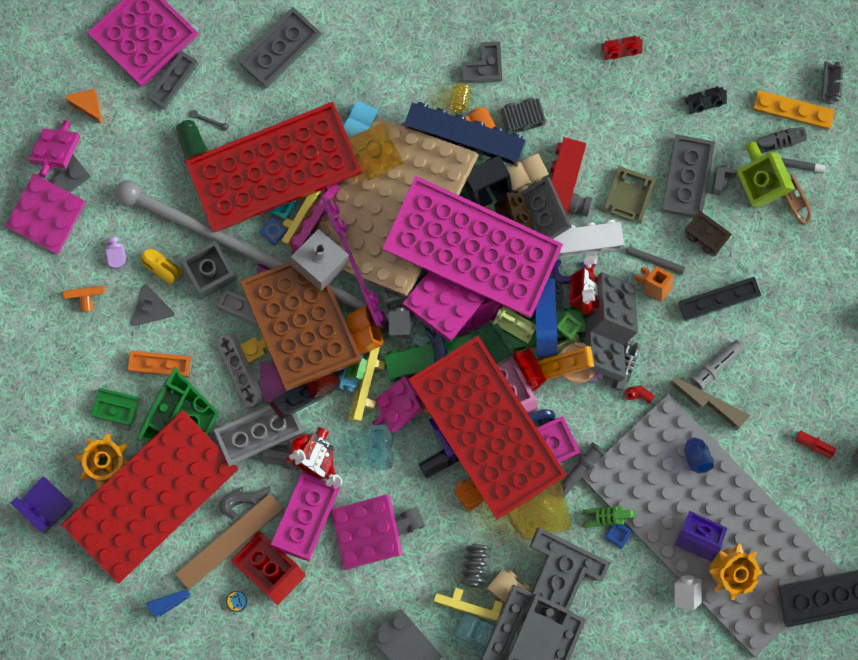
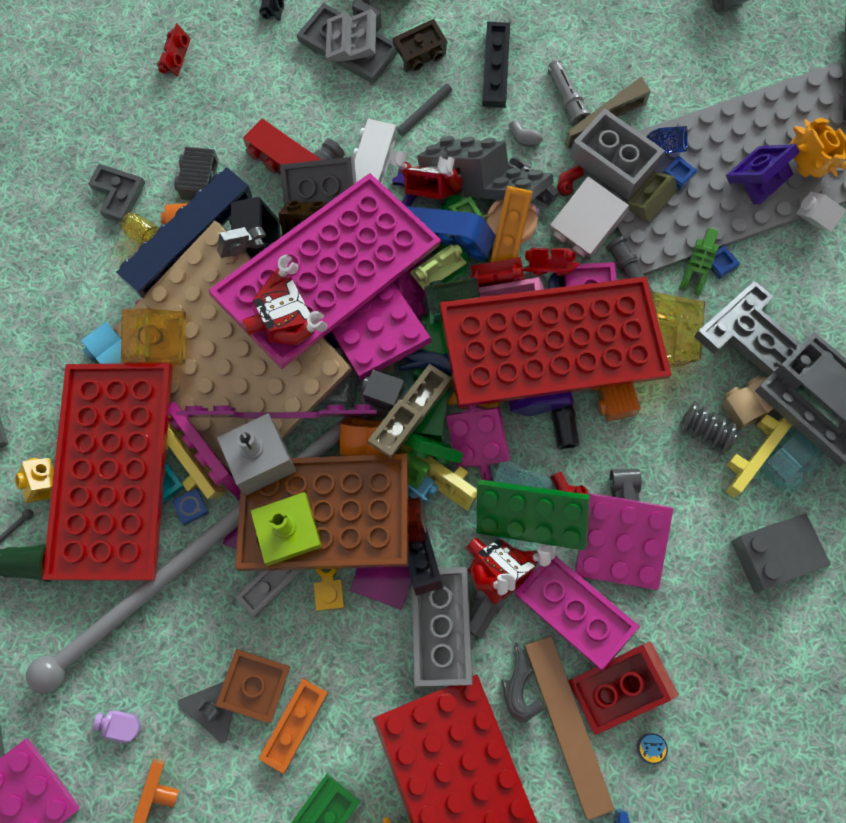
camera: 65 degrees left, 5 degrees down
green wedge [137,367,219,441] -> none
yellow arm [141,249,183,285] -> none
dark grey brick [180,240,237,299] -> none
light grey beam [218,334,263,407] -> none
tan brick [507,154,549,193] -> none
olive container [603,166,656,224] -> none
orange brick [635,266,673,303] -> none
red axle [795,430,836,458] -> none
none -> yellow brick [15,458,54,503]
none -> dark orange plate [215,649,291,724]
none -> dark grey plate [217,227,266,258]
none -> torso [242,255,327,346]
none -> lime tile [251,492,322,566]
none -> light grey slope [325,9,376,61]
none -> dark tan slope [367,364,452,458]
none -> green plate [404,433,464,464]
none -> green plate [476,480,590,550]
none -> light grey arm [509,120,543,146]
none -> red hinge [523,248,580,276]
none -> white brick [550,177,629,259]
none -> red arm [550,472,588,494]
none -> light grey brick [570,108,665,200]
none -> olive slope [626,171,677,222]
none -> blue tile [662,155,698,190]

